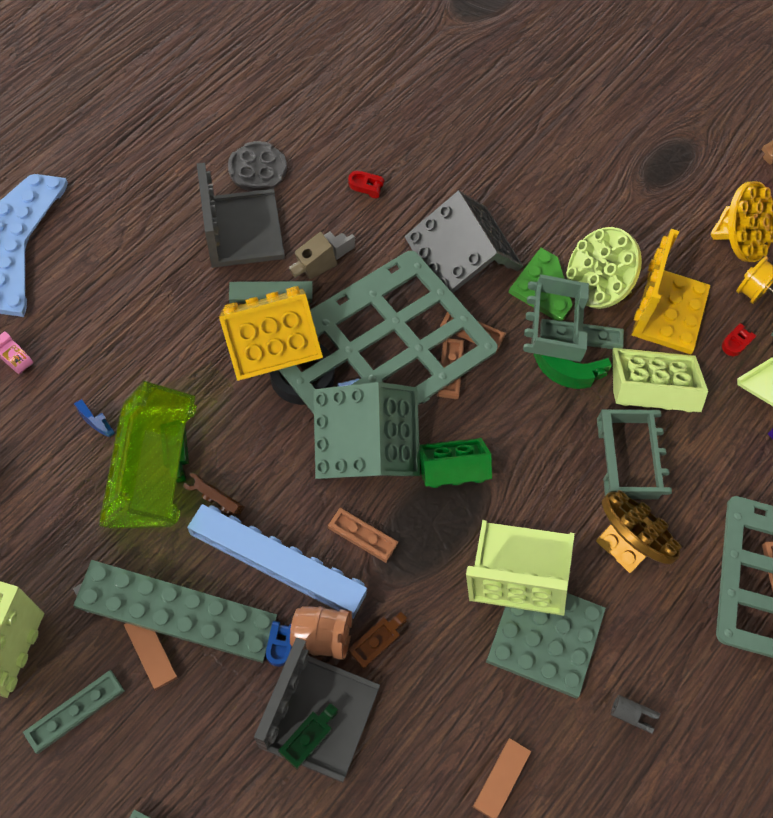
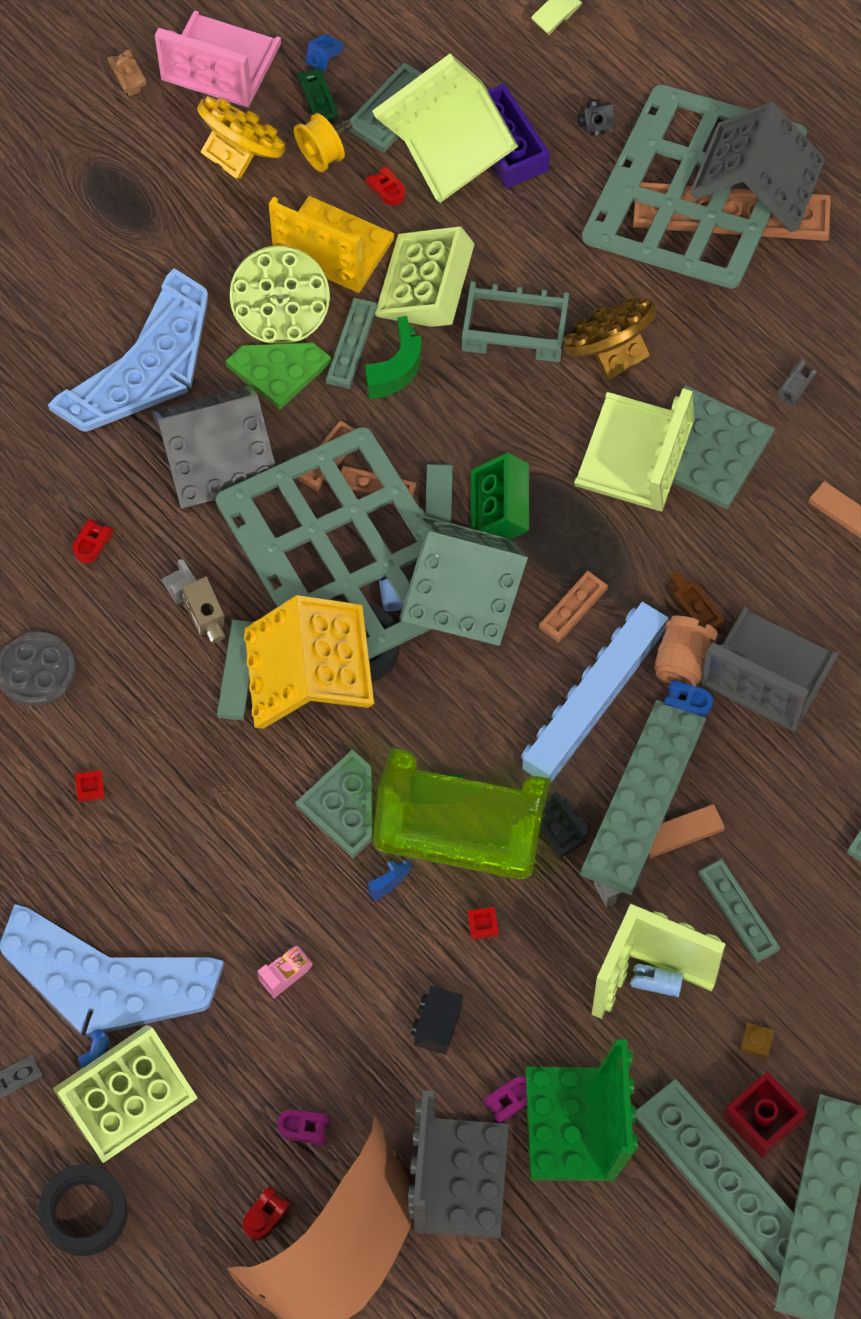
camera: 75 degrees left, 0 degrees up
reddish brown plate [183,473,245,515] -> none
dark grey bracket [197,163,285,268] -> none
dark green plate [278,703,338,770] -> none
sand green hinge [523,274,589,362] -> none
none -> light blue wing [48,268,208,431]
none -> red plate [75,770,105,802]
none -> sand green plate [295,749,372,859]
none -> sand green tile [426,464,453,523]
none -> red plate [467,907,499,940]
none -> black bracket [529,792,588,859]

